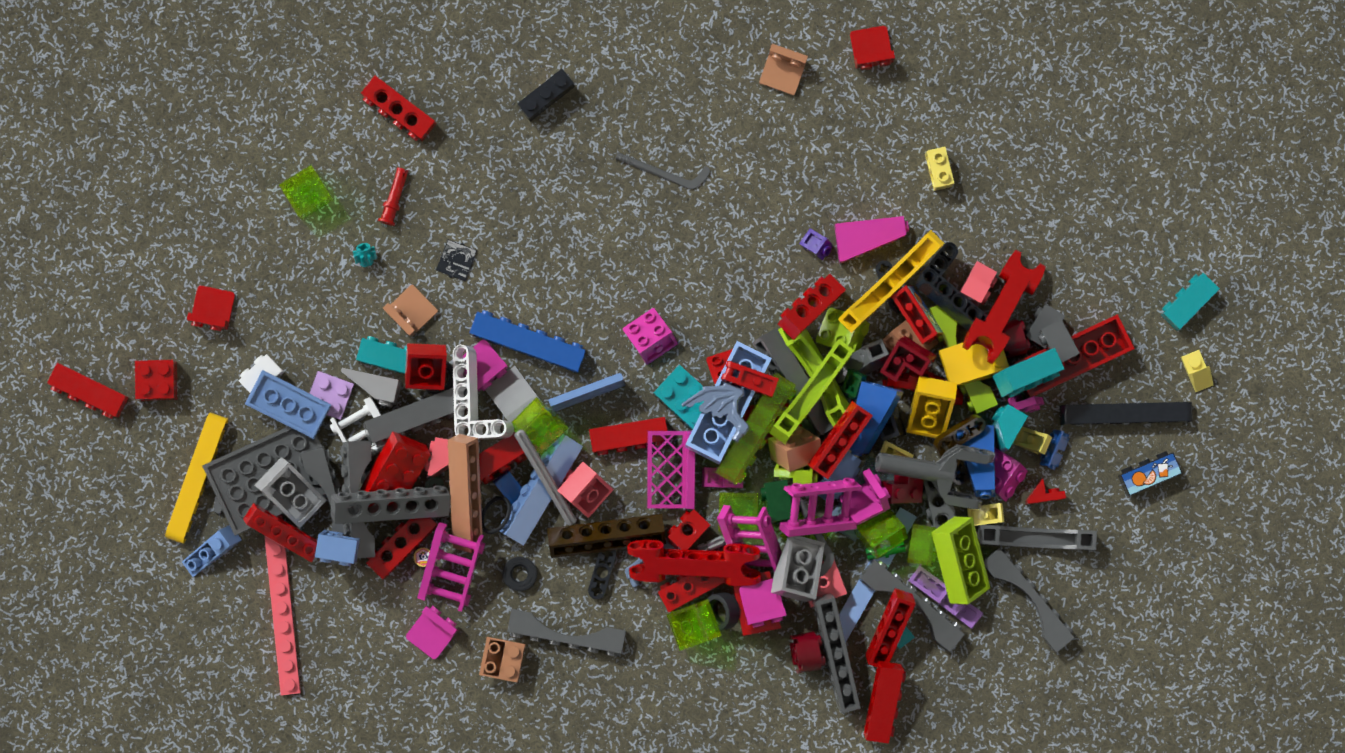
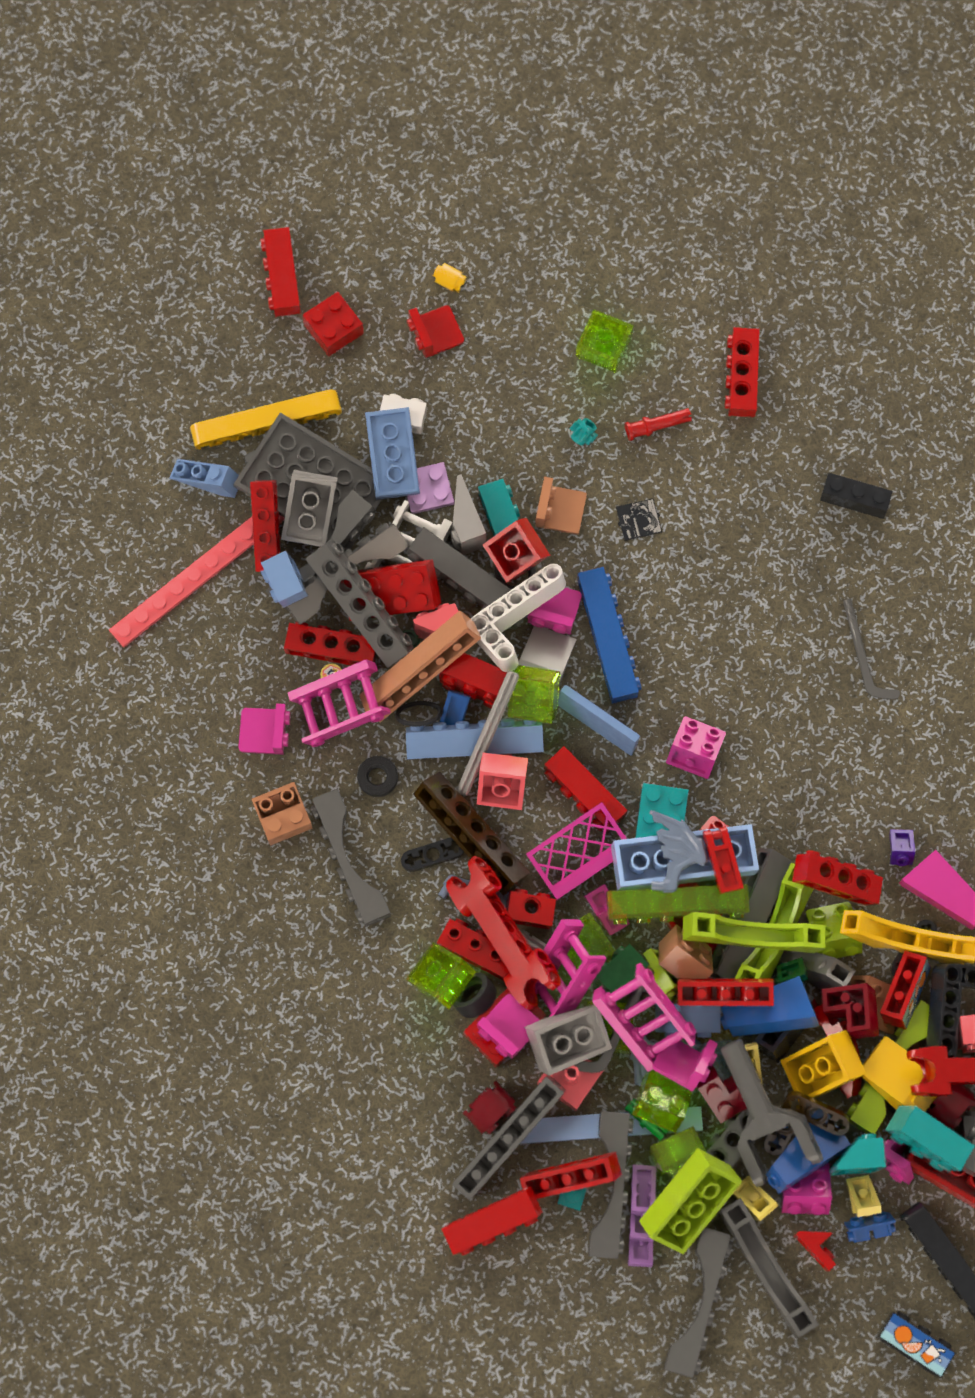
camera: 55 degrees right, 10 degrees down
none -> yellow brick [433,263,467,292]

